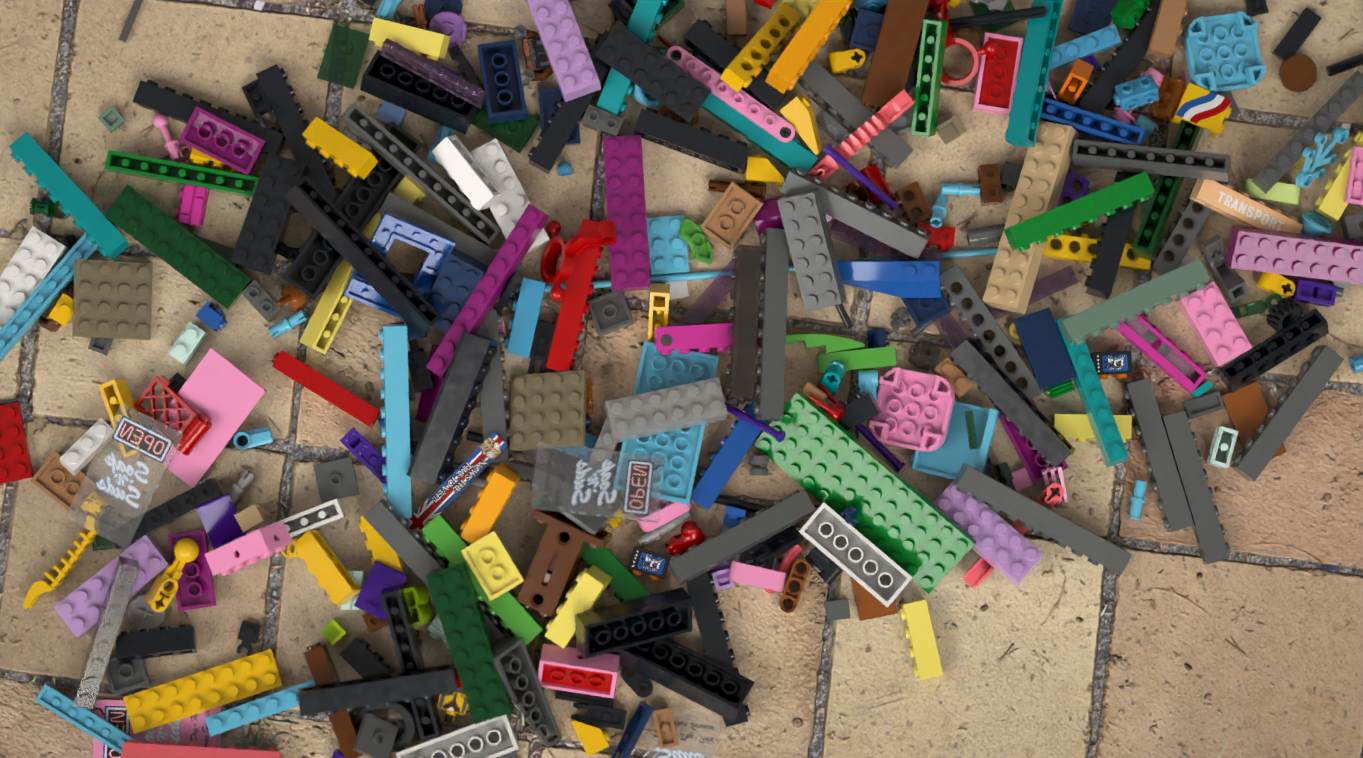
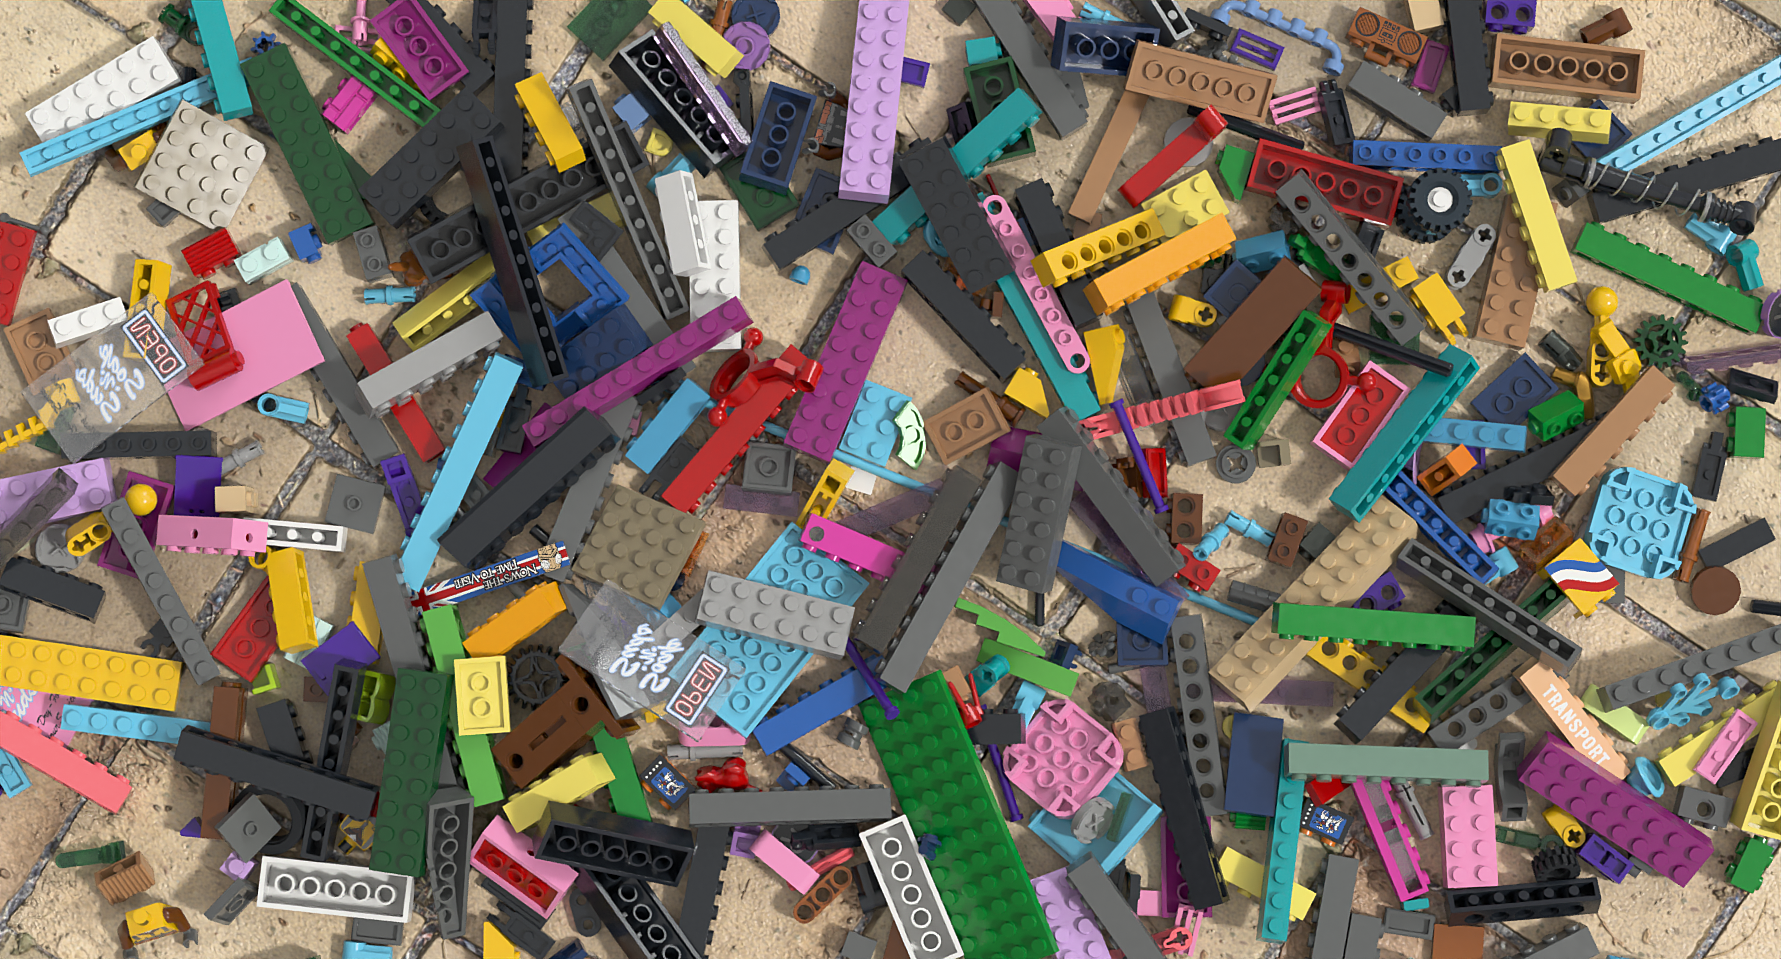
camera: 30 degrees right, 0 degrees up
none -> dark grey brick [100,497,221,686]
none -> red brick [181,227,242,280]
none -> red tile [210,575,278,683]
none -> blue gear [250,31,282,56]
none -> dark grey brick [291,282,402,469]
none -> light grey brick [354,311,503,419]
none -> black gear [506,644,570,711]
none -> black tile [569,200,624,262]
none -> light yellow tile [644,127,673,157]
none -> clear purple plate [723,484,800,517]
none -> reddish brown tile [980,292,1004,320]
none -> light grey tile [1070,797,1115,844]
none -> dark grey gear [1216,444,1256,484]
none -> red tile [1304,778,1351,807]
none -> light grey pin [1393,781,1435,840]
none -> black plate [1506,483,1555,506]
none -> dark orange pin [1673,508,1711,583]

